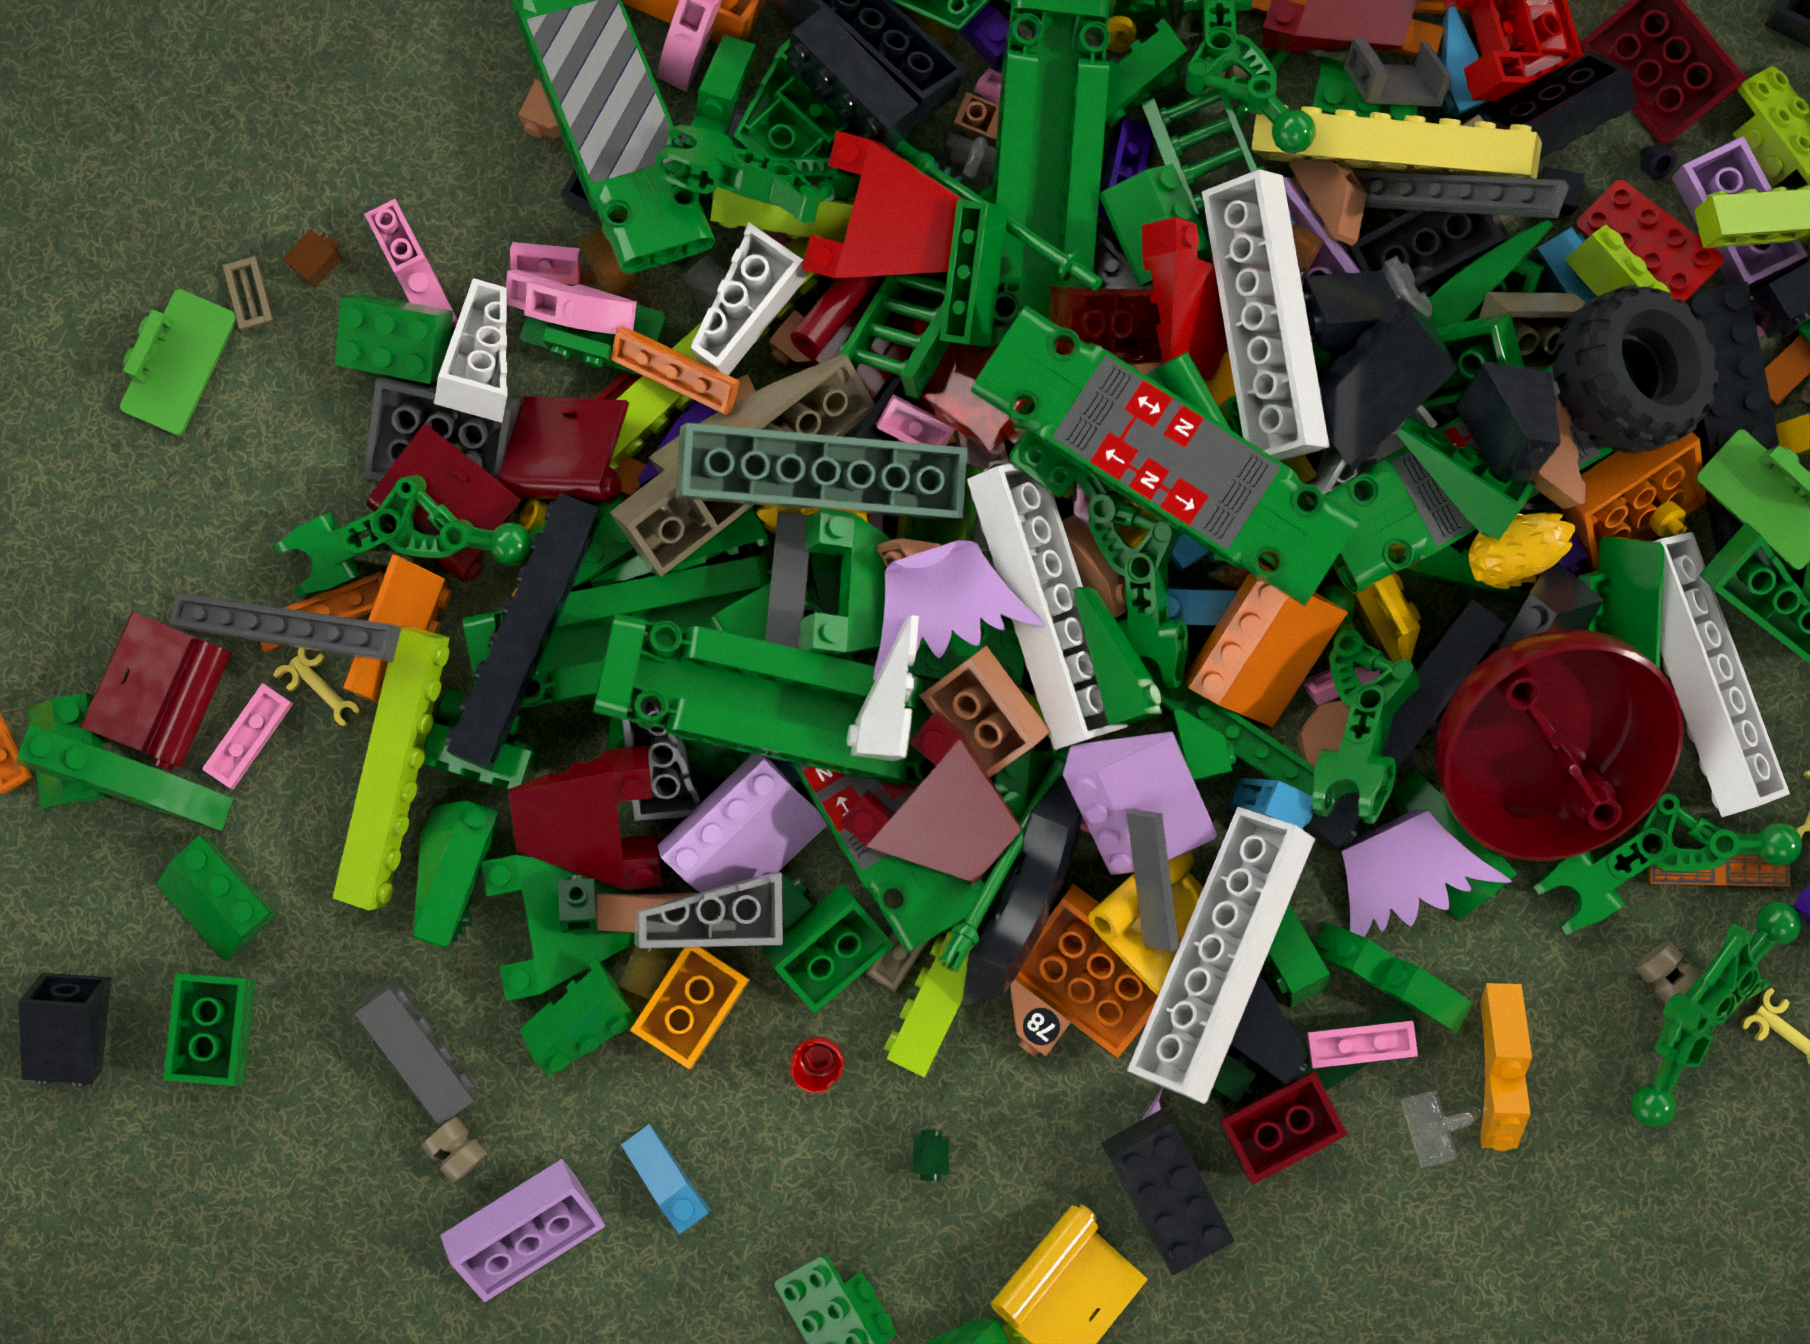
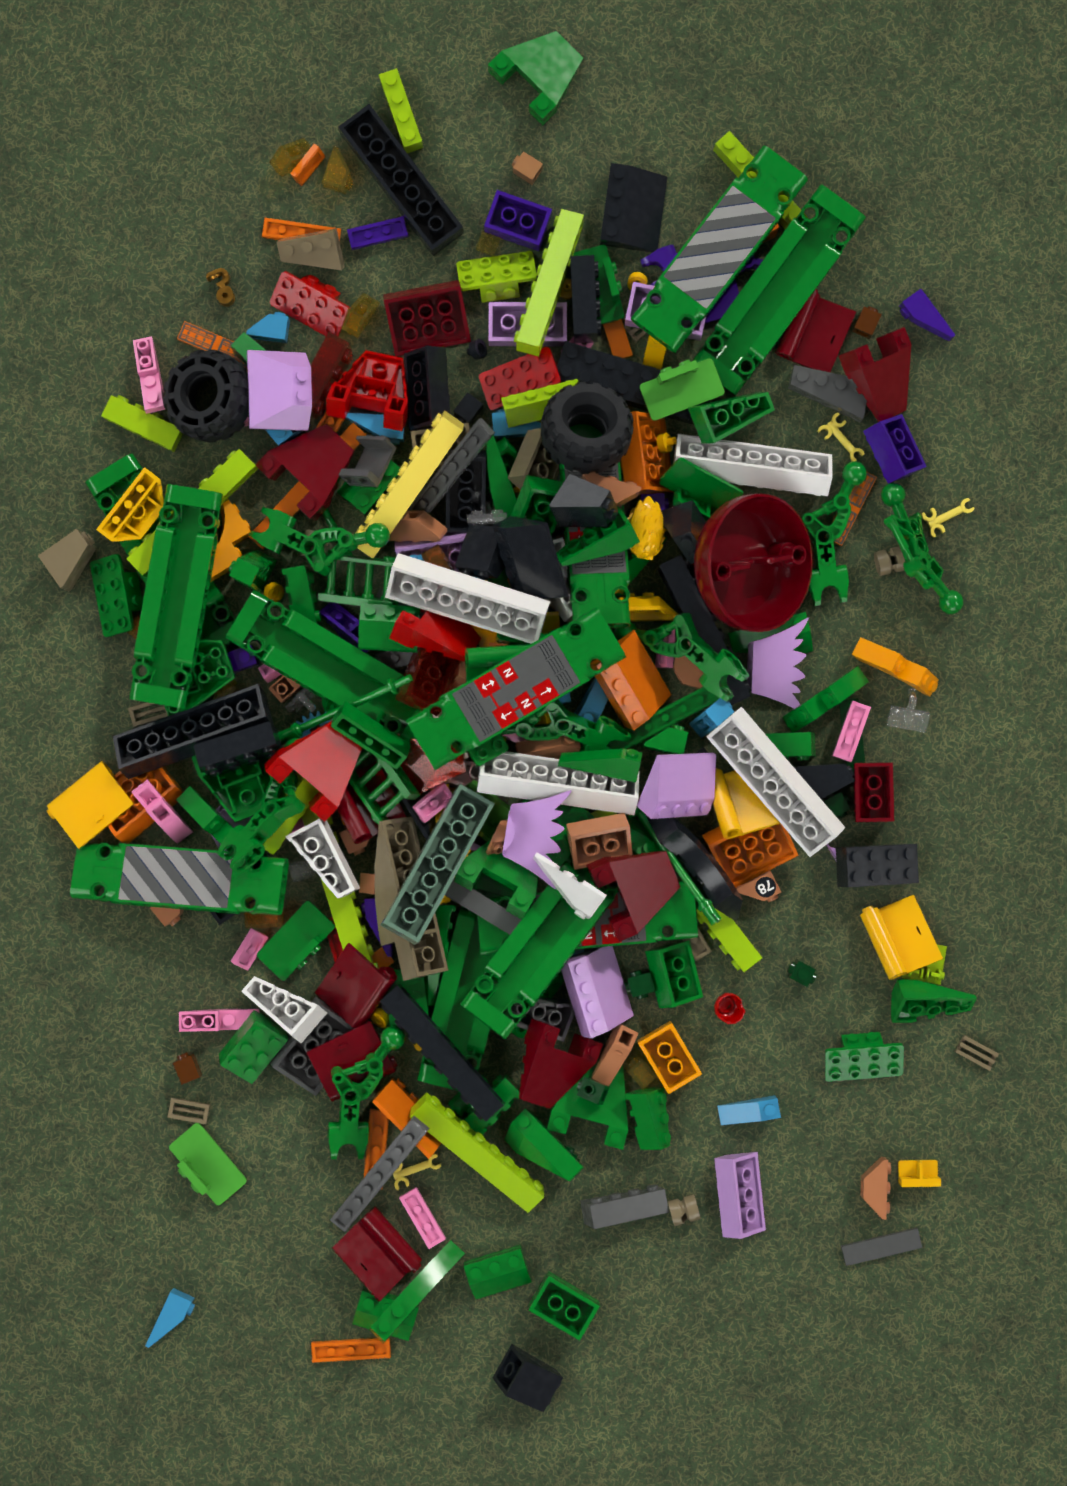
camera: 65 degrees left, 5 degrees up
bright pink slope [506,269,637,334] -> none
orange tile [610,326,740,415] -> none
light grey wedge [634,872,783,948] -> none
dark grey tile [1126,809,1179,952] -> none

